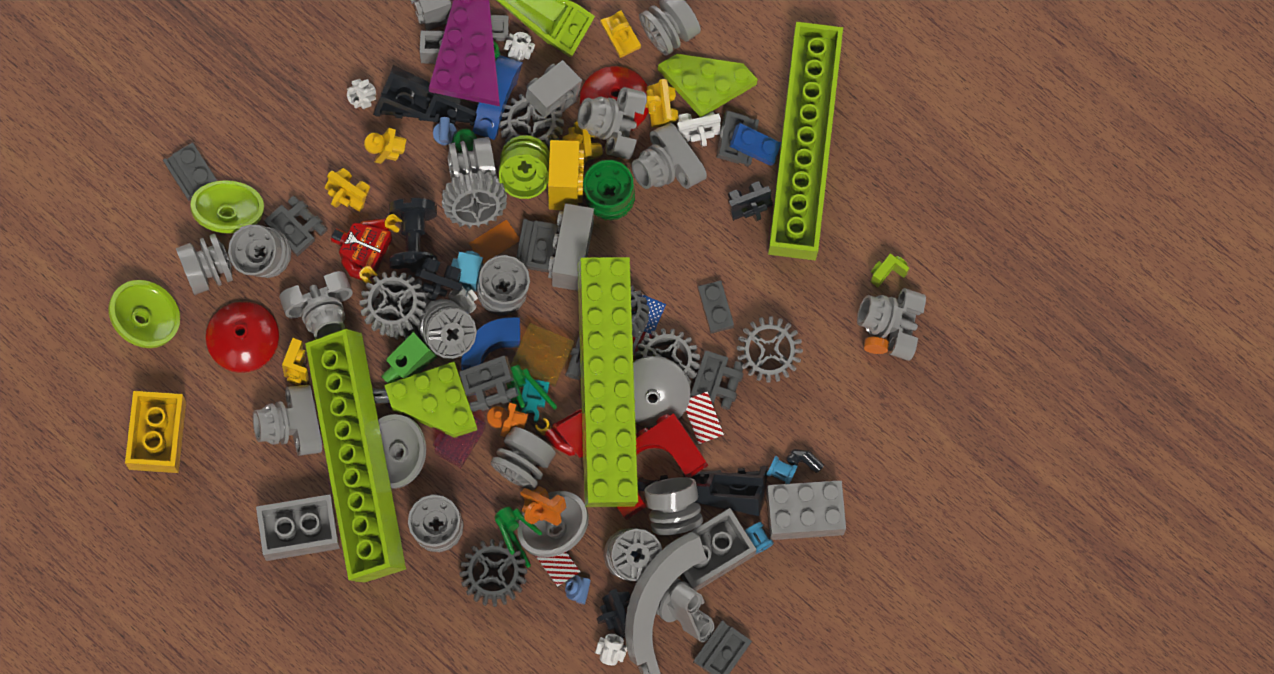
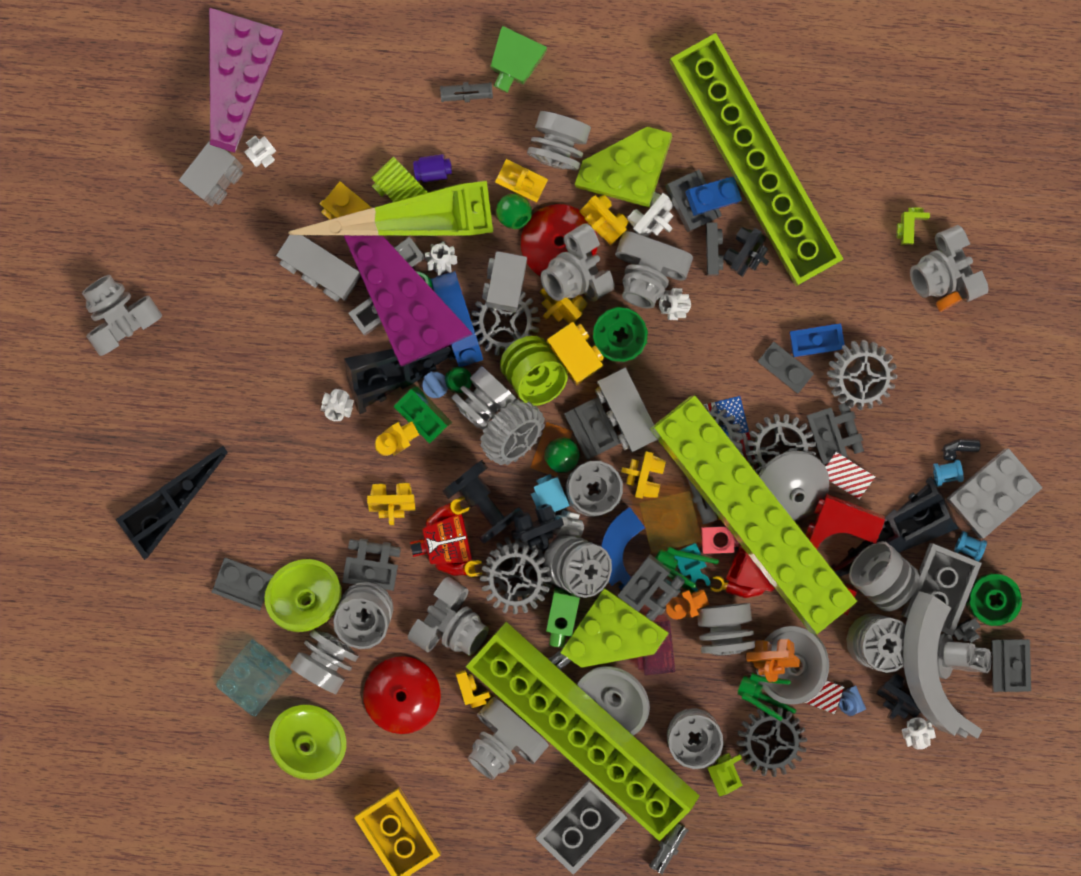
camera: 30 degrees left, 15 degrees up
none -> black wedge [115,446,228,560]
none -> clear light blue bracket [216,639,293,716]
none -> green hinge [393,386,453,444]
none -> green piece [496,194,532,229]
none -> green piece [544,437,580,473]
none -> yellow hips [621,451,666,499]
none -> dark grey pin [649,823,689,875]
none -> white gear [659,288,691,320]
none -> coral brick [701,527,739,554]
none -> dark grey plate [706,223,723,276]
none -> lime bracket [708,753,743,797]
none -> blue plate [789,323,844,357]
none -> dark grey plate [953,617,980,643]
none -> green brick [966,573,1022,626]

